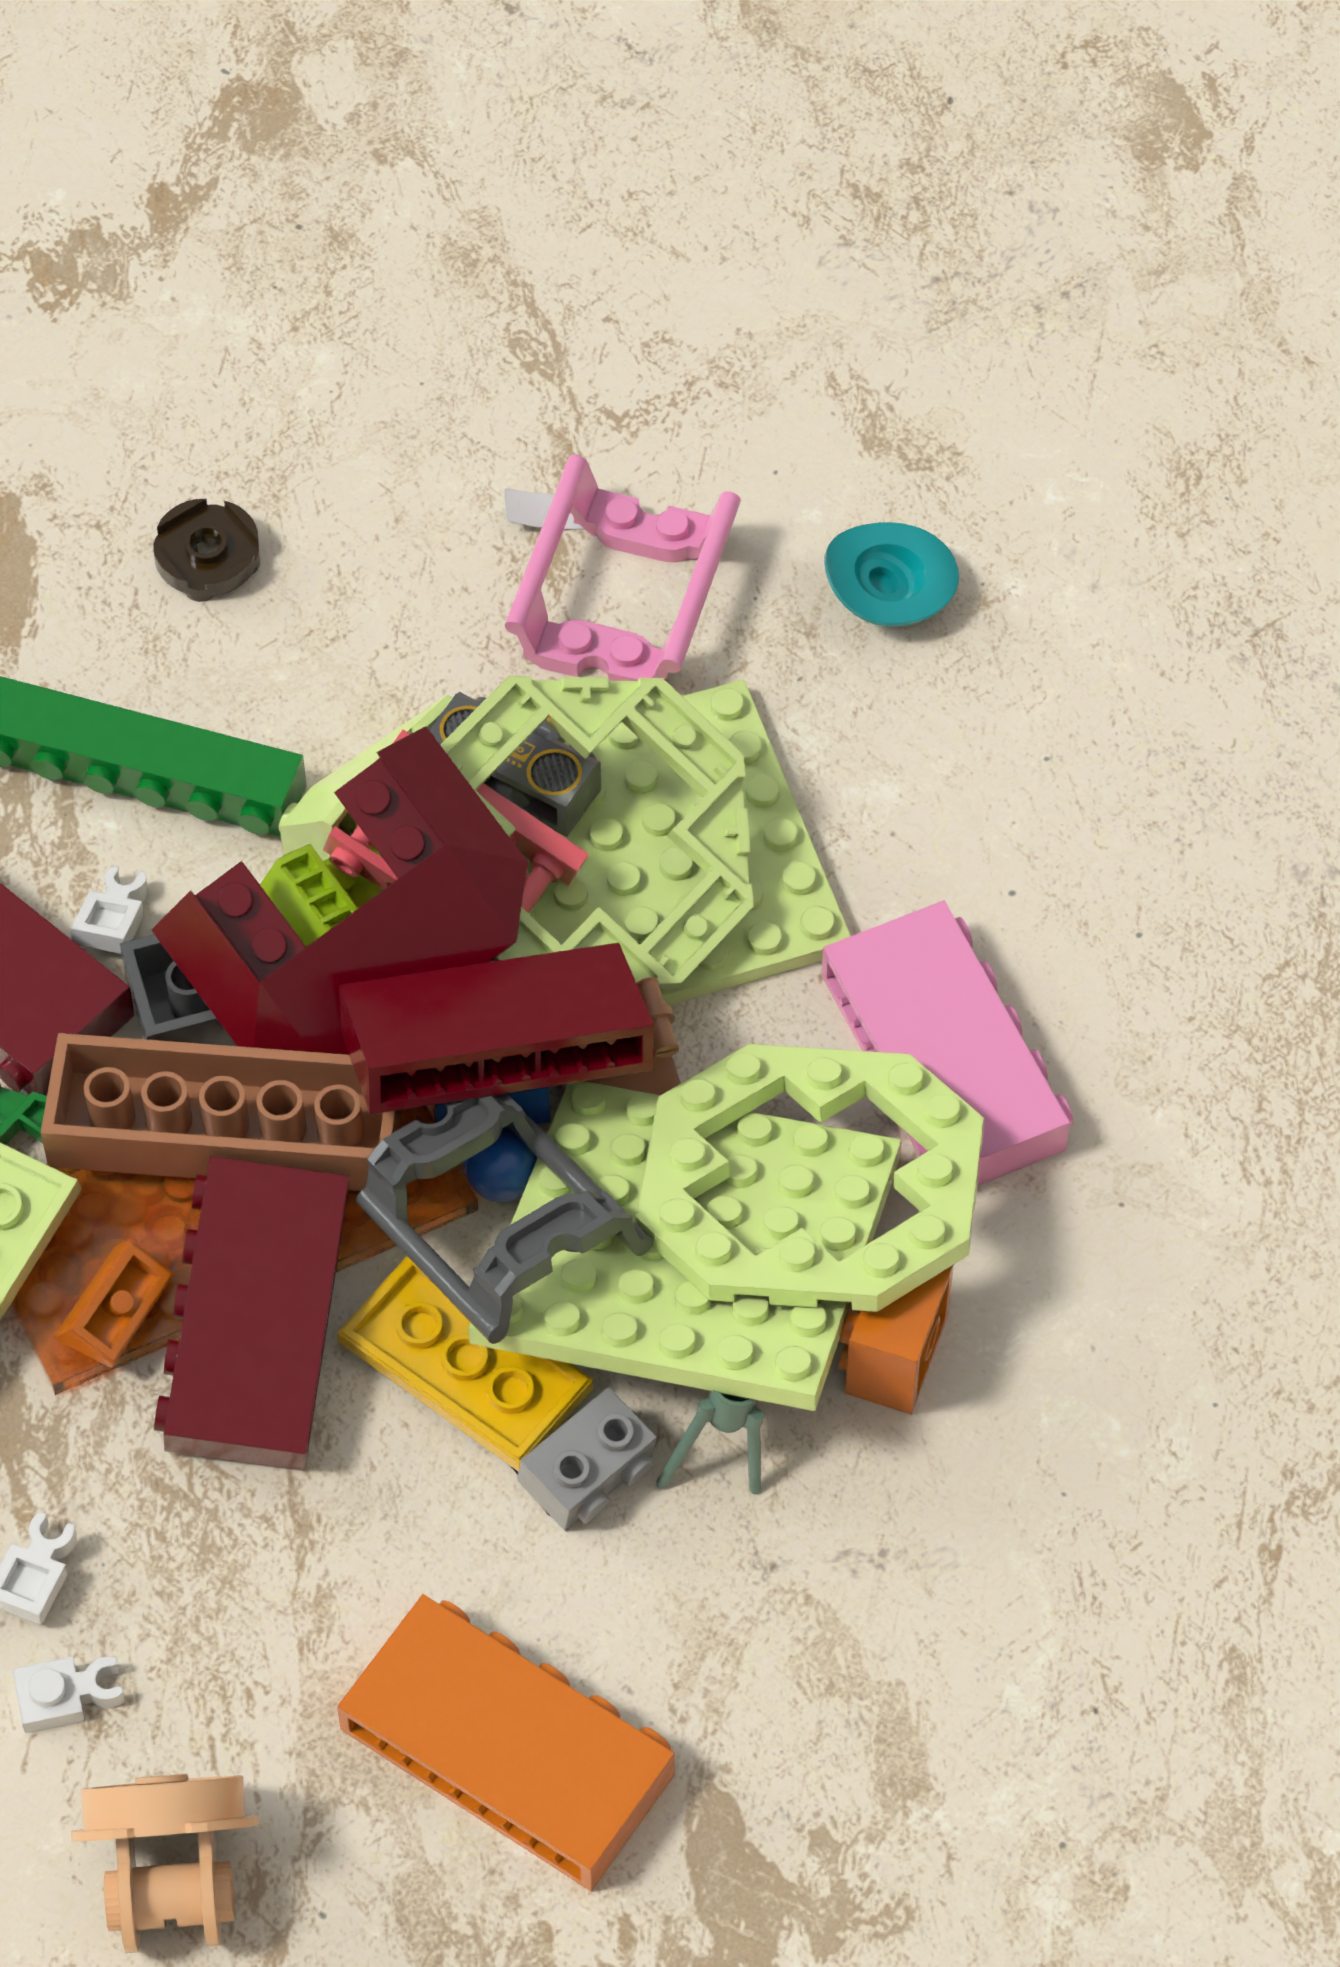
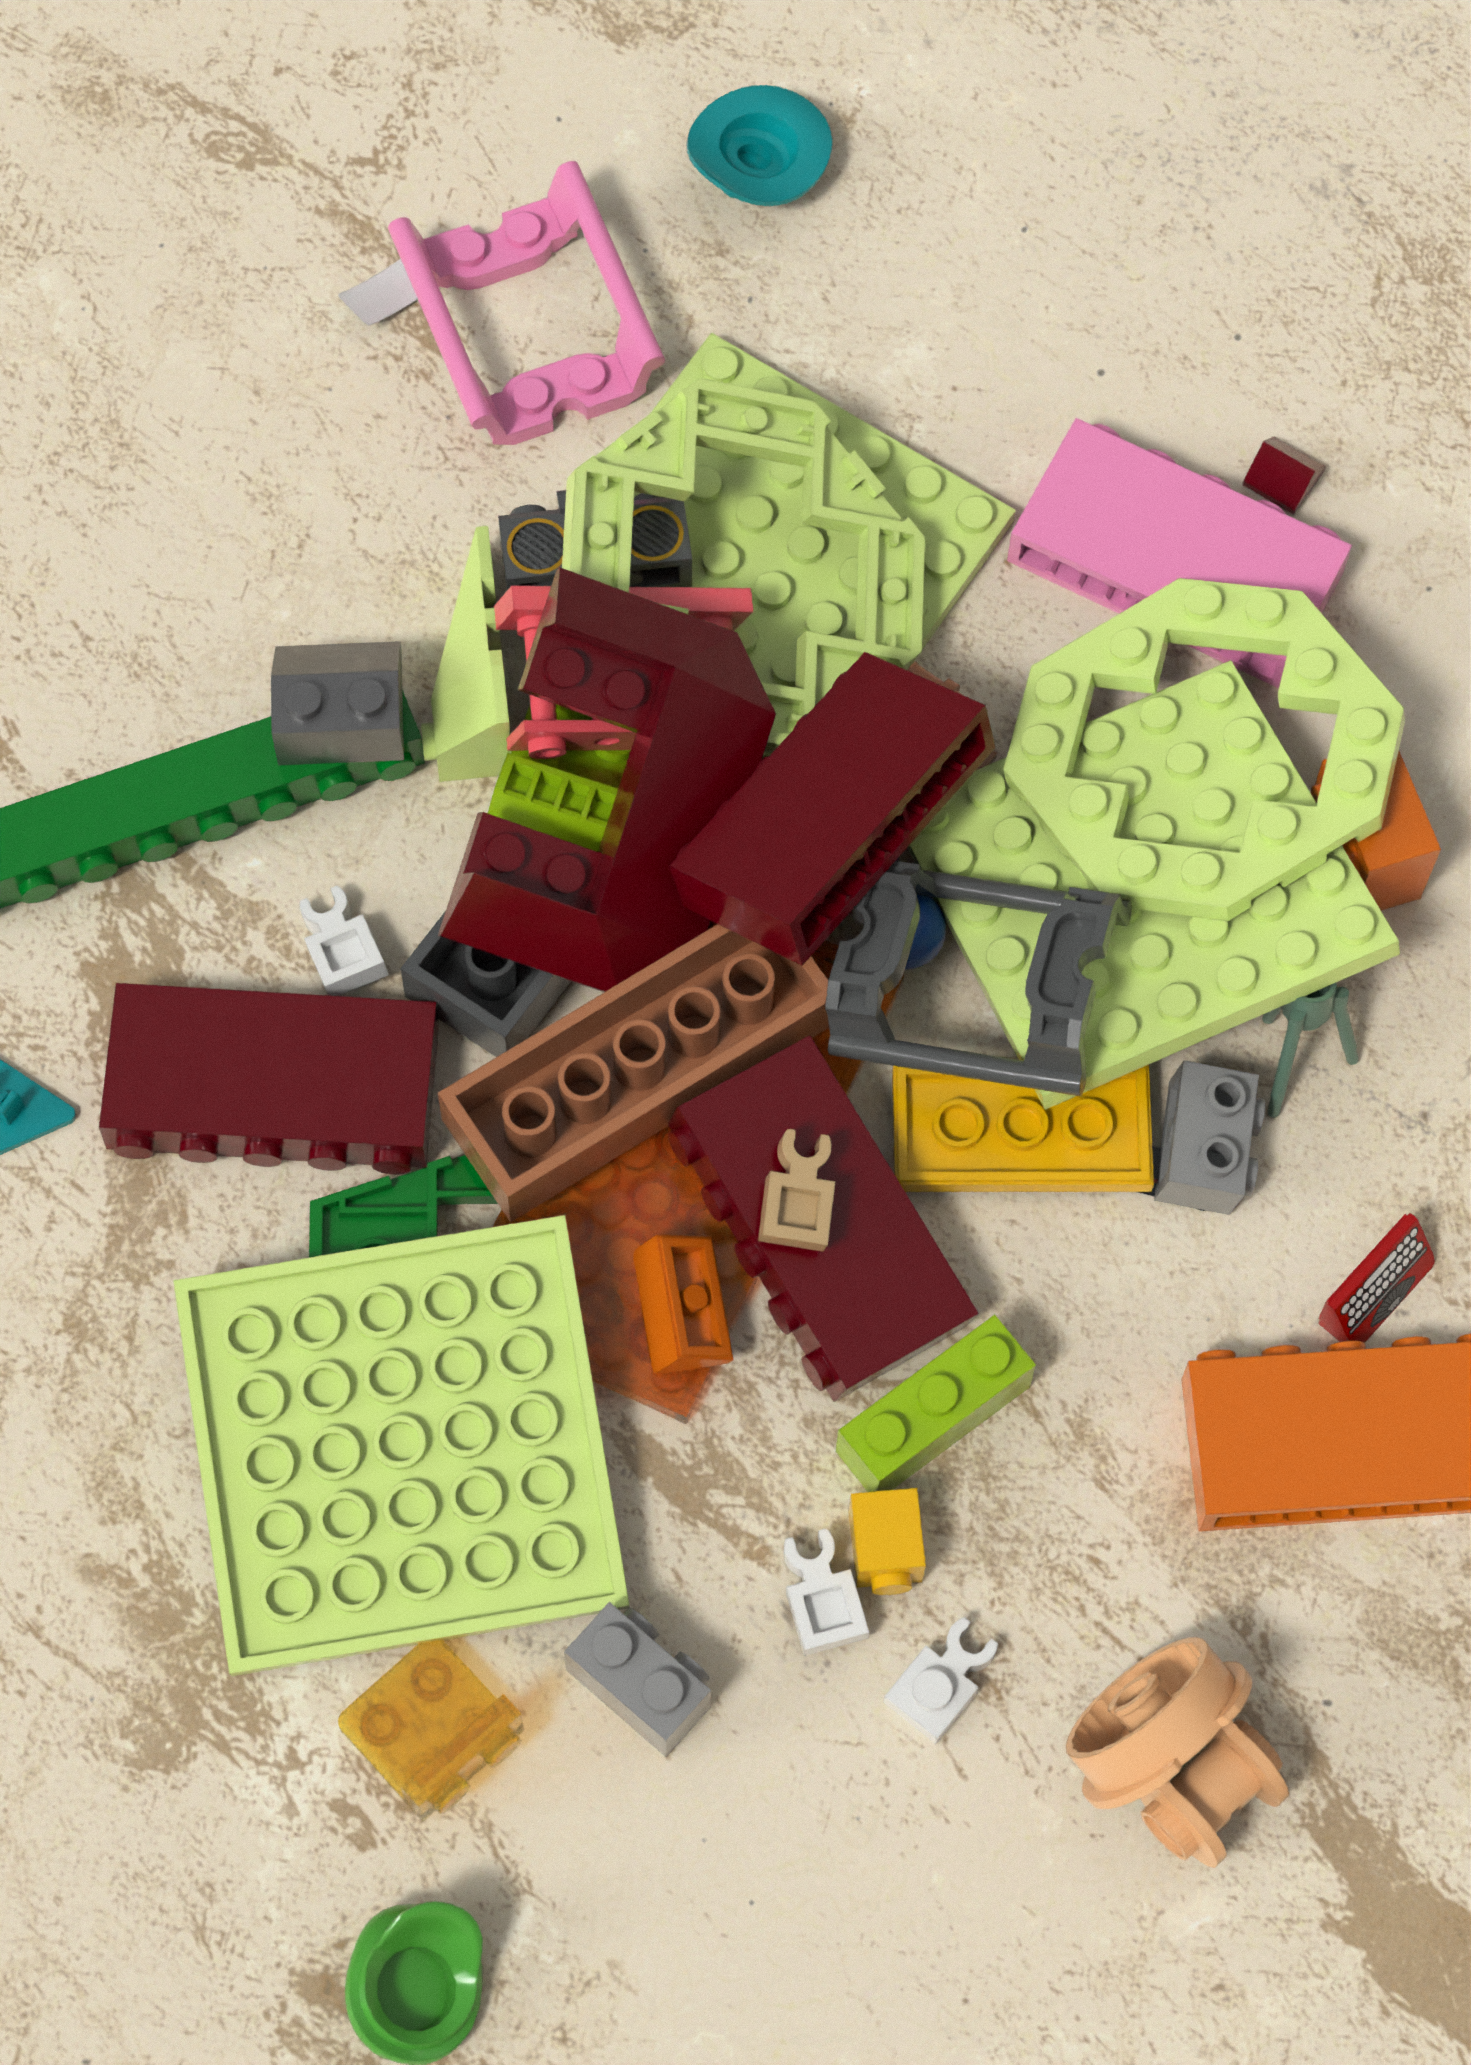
camera: 40 degrees left, 10 degrees up
dark brown plate [153,498,260,602] -> none
none -> flat silver slope [271,641,404,765]
none -> tan plate [758,1129,835,1252]
none -> lime brick [835,1314,1036,1492]
none -> yellow brick [848,1488,926,1595]
none -> dark red slope [1242,436,1326,515]
none -> slope [1318,1213,1435,1343]

